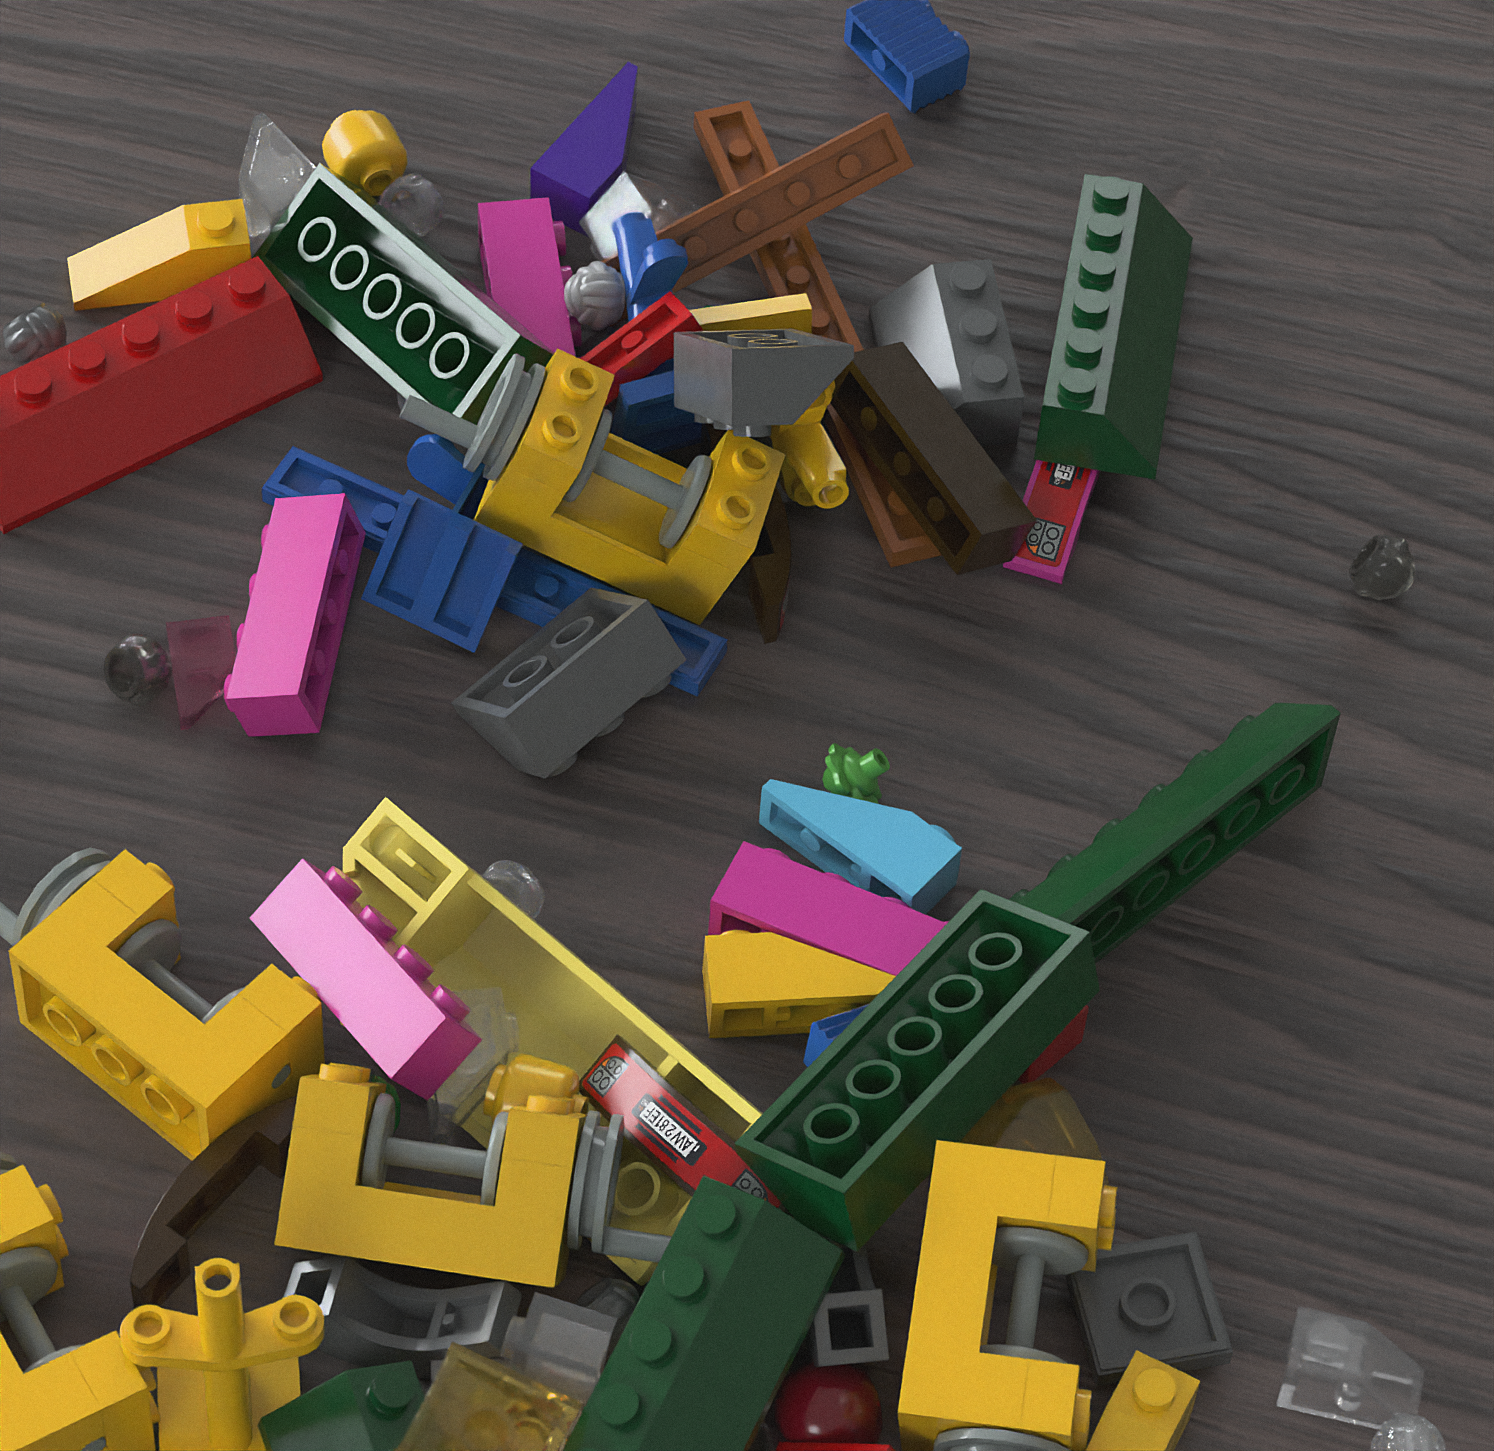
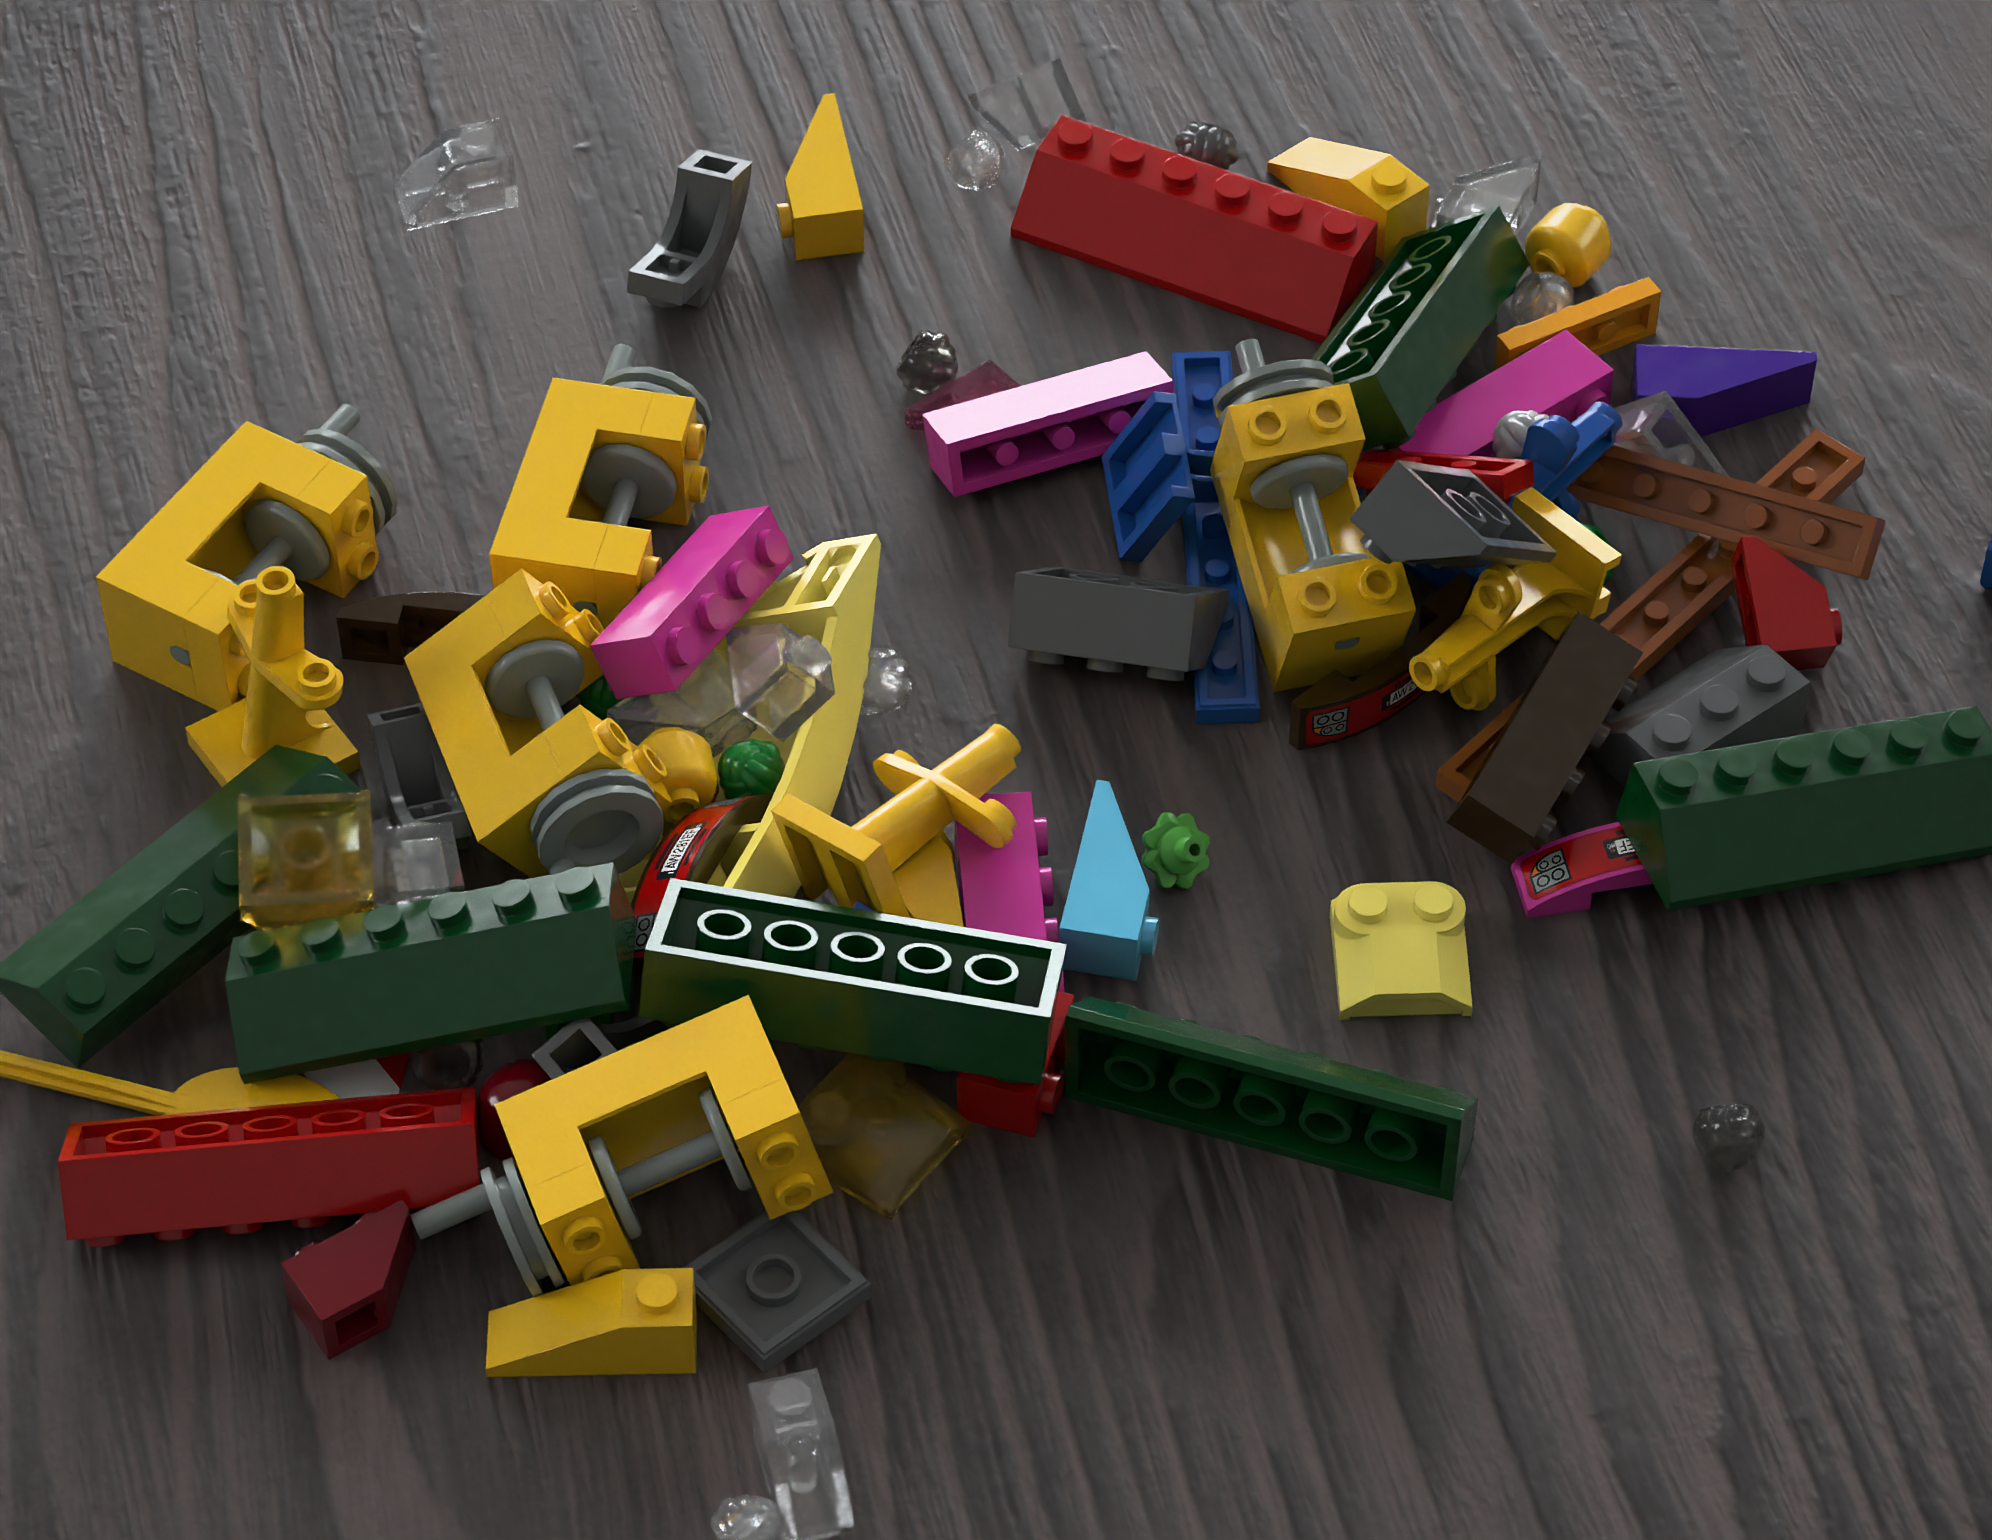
camera: 65 degrees right, 5 degrees down
none -> green piece [718,739,785,799]
none -> clear slope [726,623,835,742]
none -> yellow piece [771,724,1021,918]
none -> light yellow slope [1330,881,1472,1020]
none -> light orange plate [1493,277,1661,371]
none -> red slope [1730,535,1842,670]

